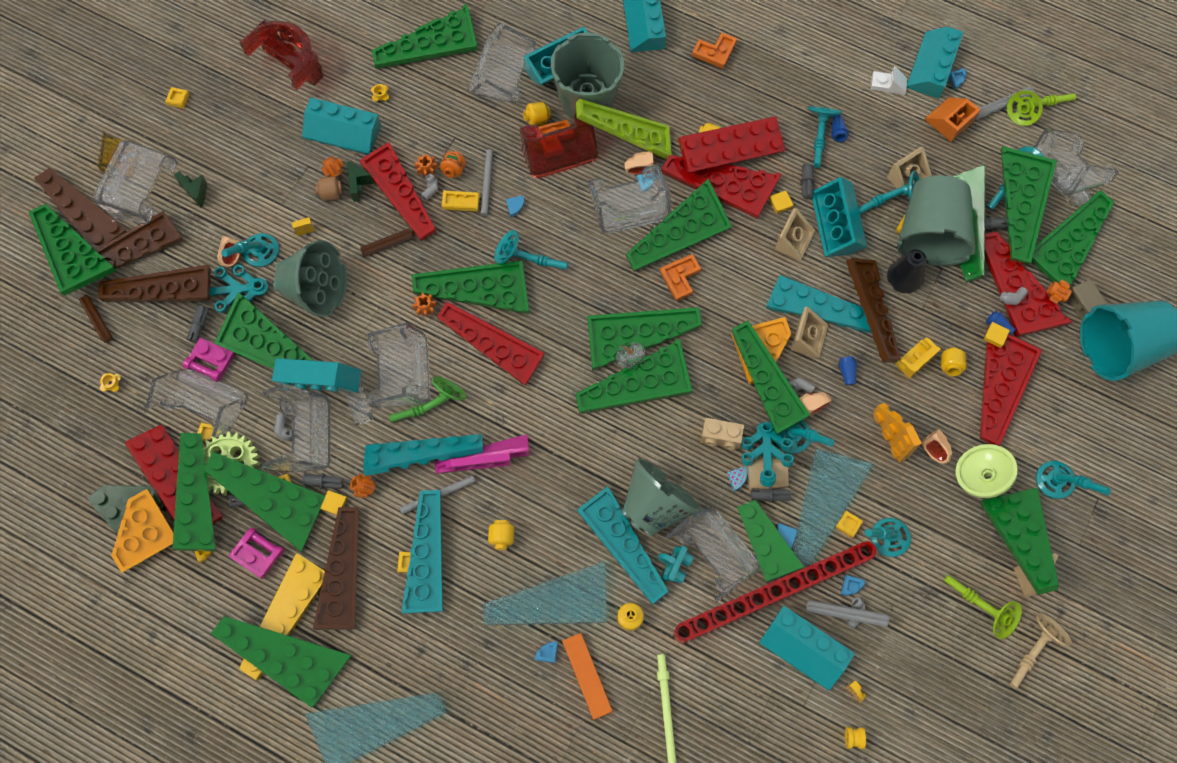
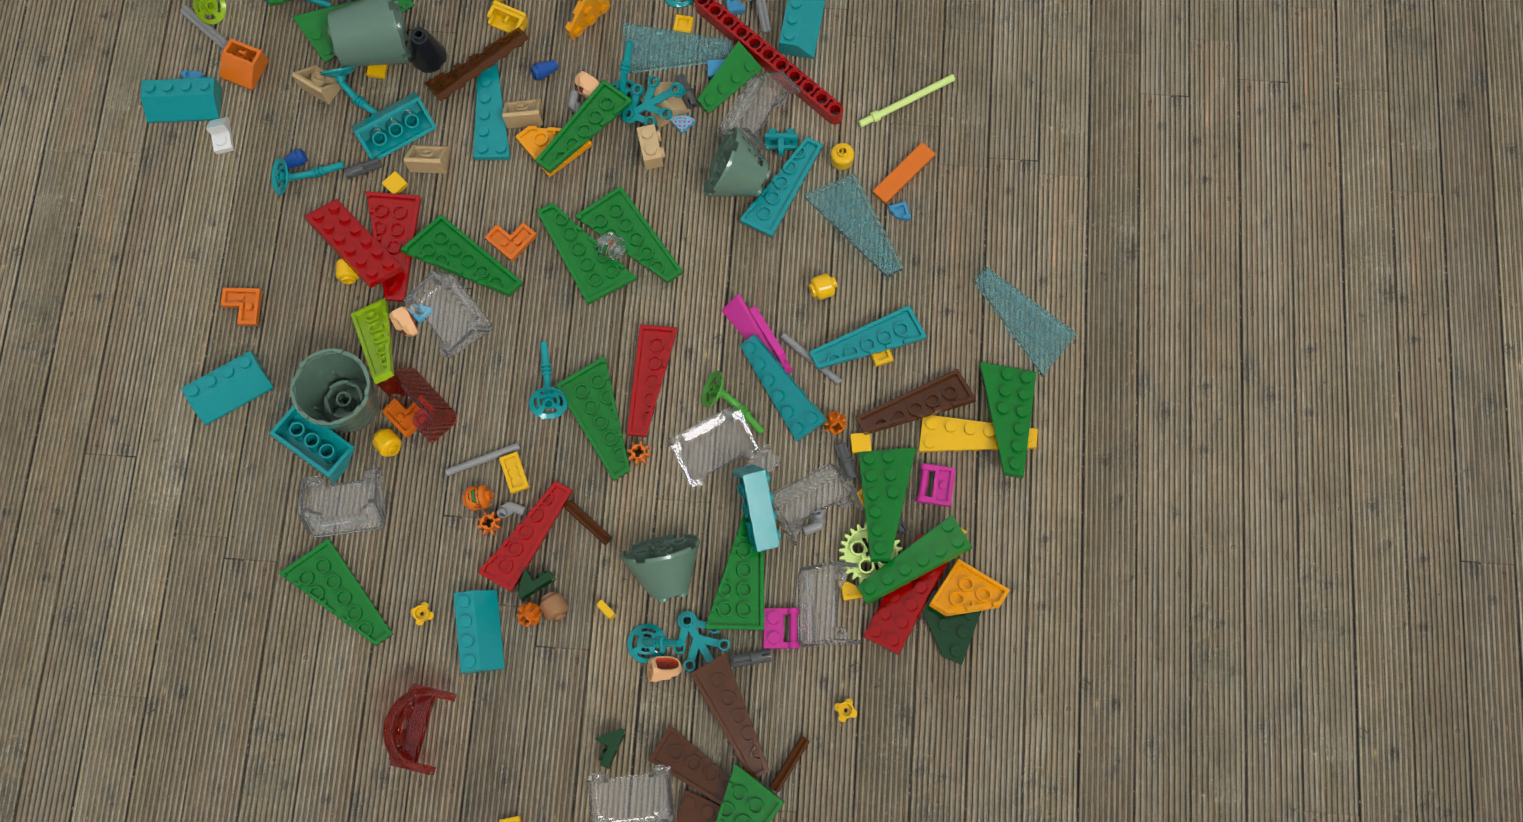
camera: 110 degrees left, 5 degrees up
dark azure tile [506,195,524,218] -> none

